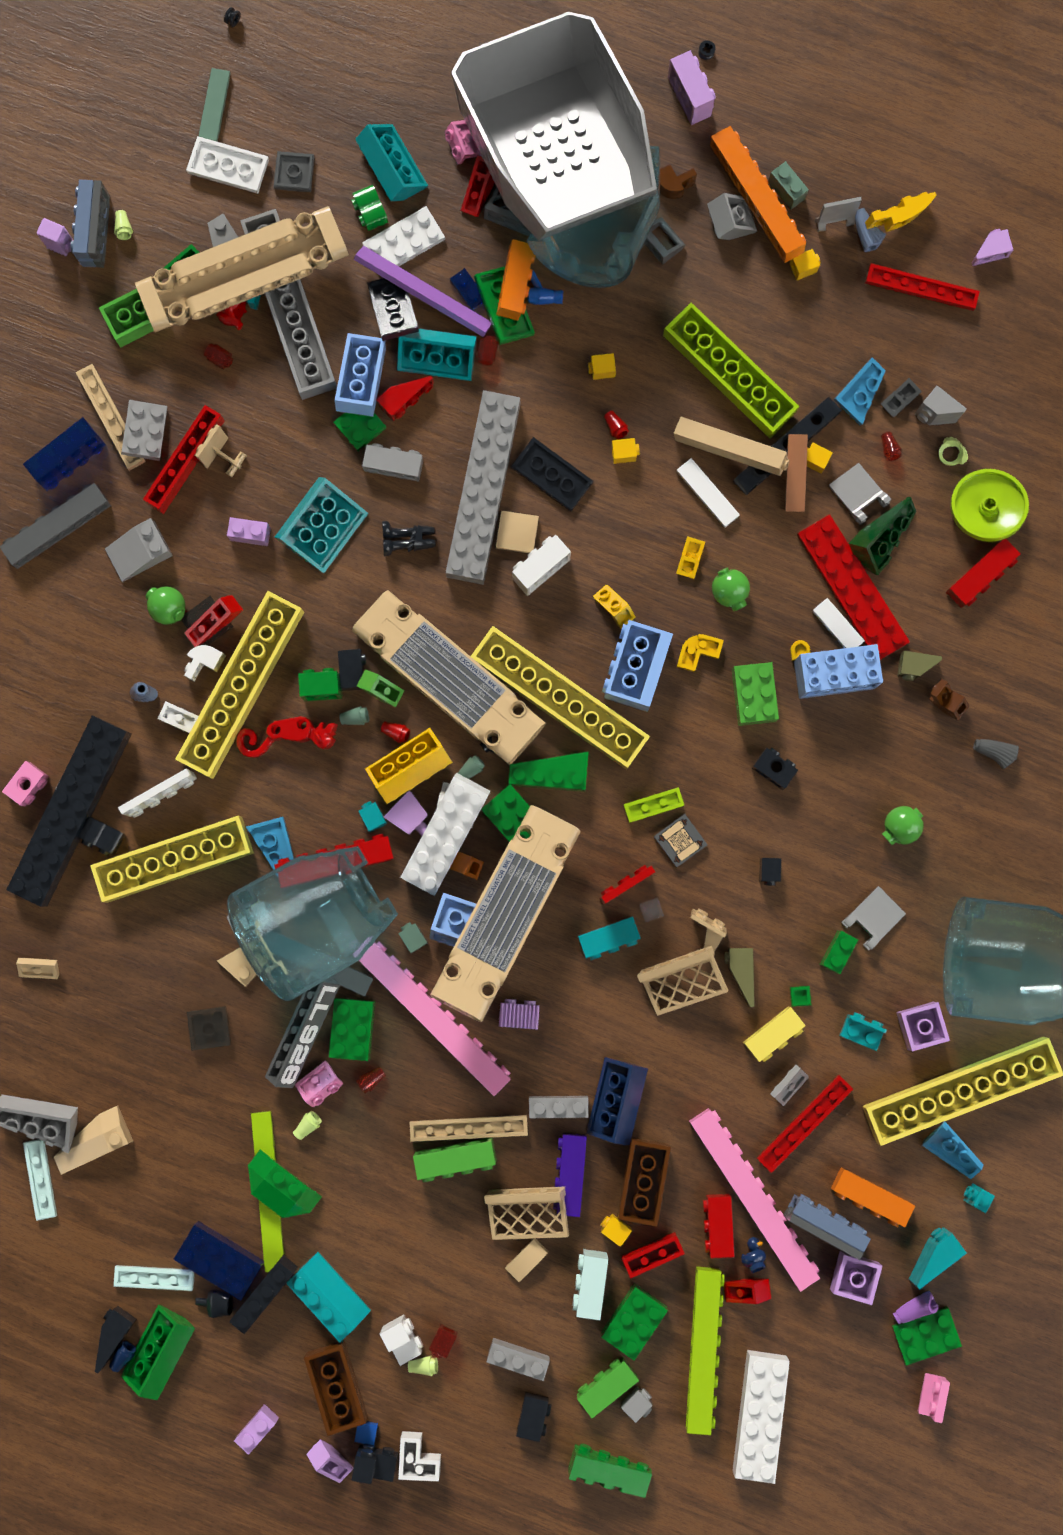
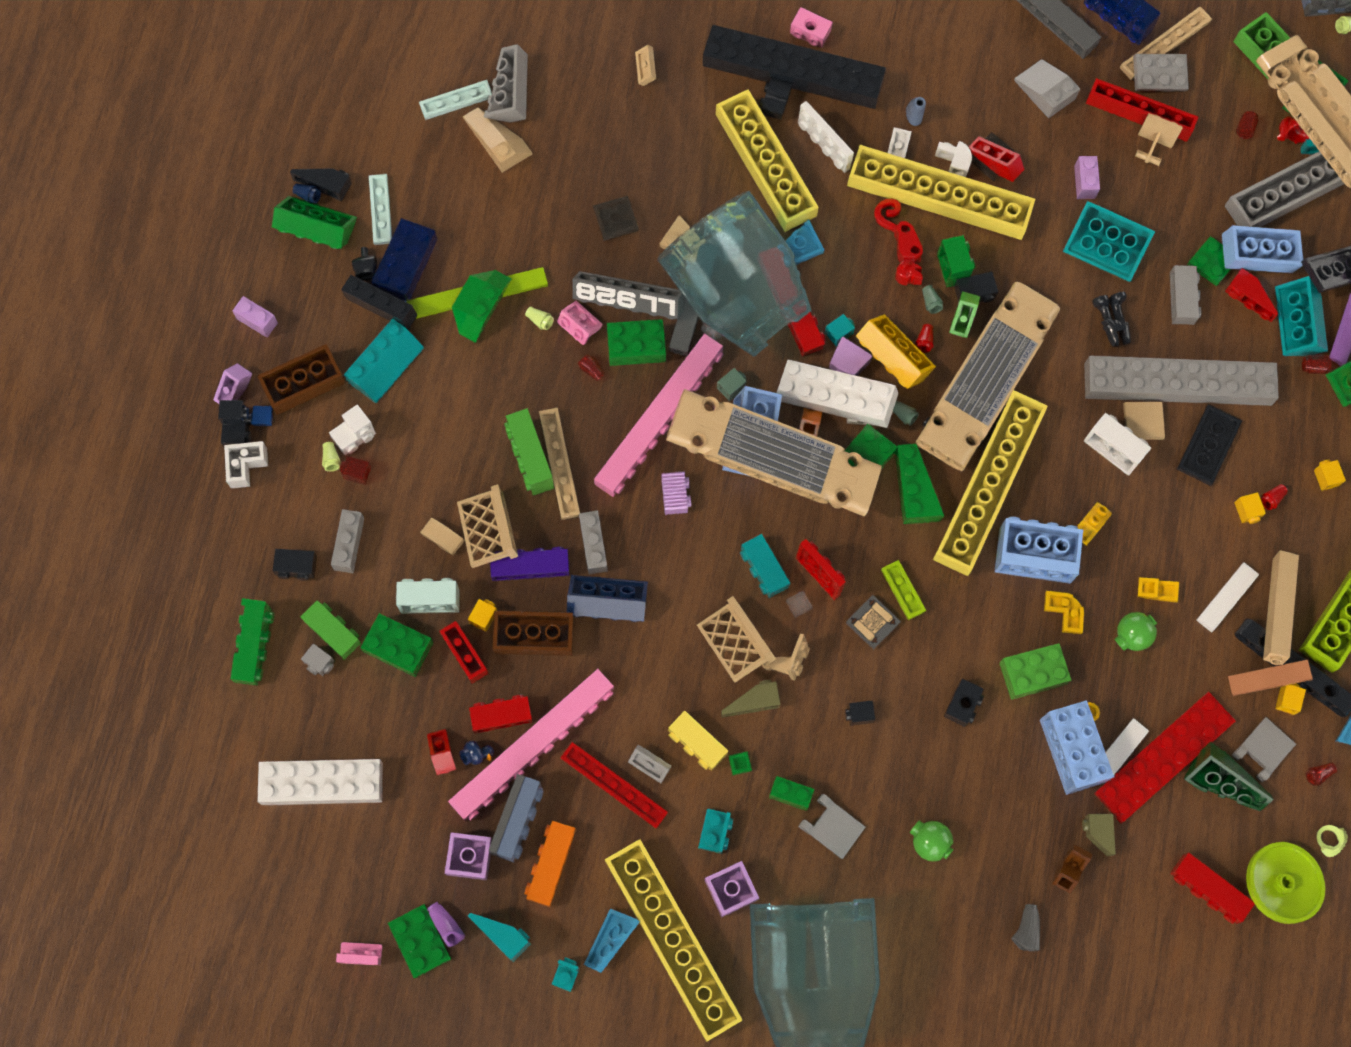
camera: 75 degrees right, 10 degrees down
bright green brick [146,586,186,625] -> none
lime brick [685,1267,724,1435] -> none

